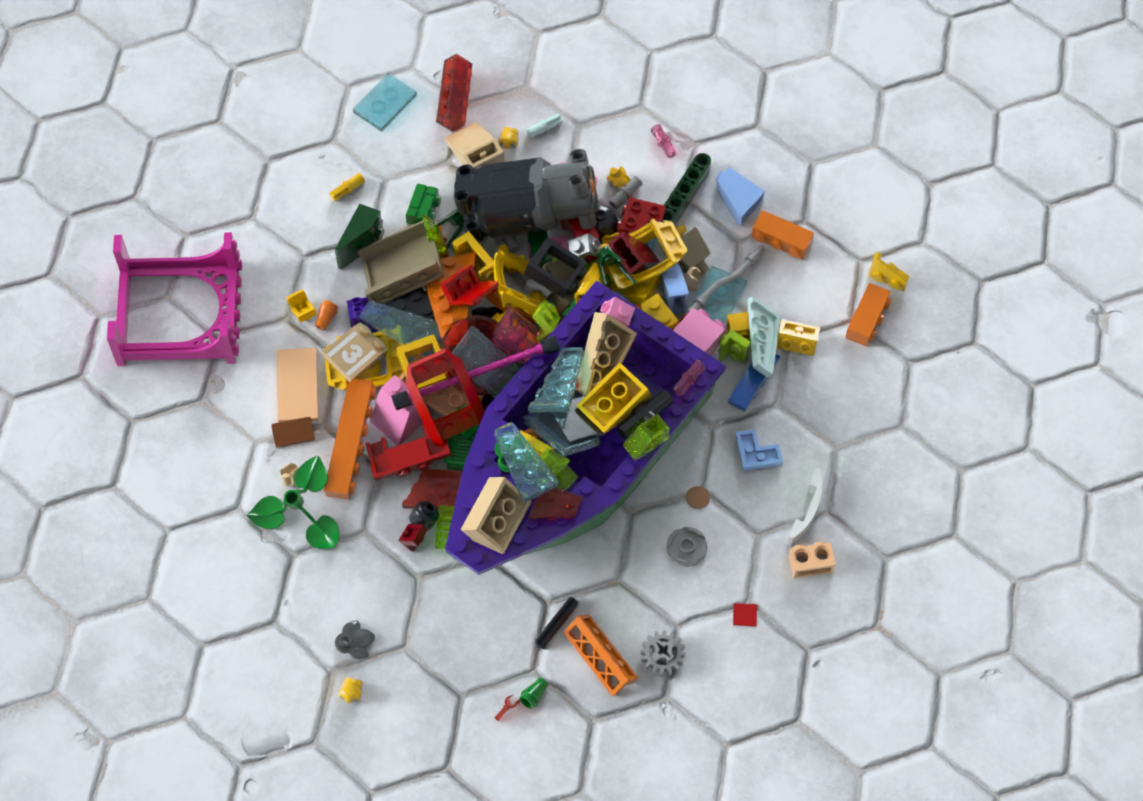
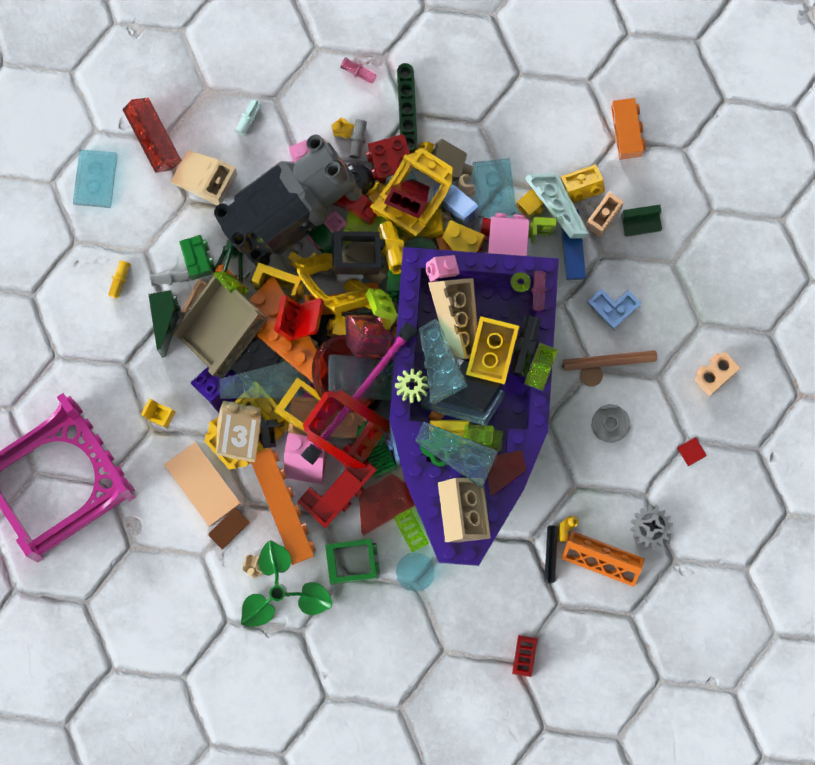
camera: 30 degrees left, 15 degrees up
orange cone [314,300,338,331] -> none
dark grey plate [335,621,375,659] -> none
yellow arm [339,677,362,703] -> none
dark red bracket [398,524,428,552] -> none
black head [409,501,439,531] -> none
clear red hand [494,694,520,721] -> none
yellow arm [498,127,519,149] -> none
green cone [519,677,548,709] -> none
light grey bracket [568,234,600,258] -> none
dark green plant [596,246,637,286] -> none
light grey bar [686,245,765,314] -> none
light blue slope [716,167,765,226] -> none
orange brick [751,210,814,260] -> none
white slope [787,468,822,546] -> none
yellow wing [869,252,909,292] -> none
none -> light grey pin [150,269,189,286]
none -> black bracket [259,419,284,448]
none -> green window [325,538,380,585]
none -> yellowish green gear [395,369,429,403]
none -> clear light blue tile [396,552,435,592]
none -> clear neon green plate [511,272,531,292]
none -> red slope [512,635,538,678]
none -> yellow arm [559,516,579,542]
none -> nougat axle [562,350,657,371]
none -> light nougat brick [586,192,623,237]
none -> dark green panel [621,205,662,237]

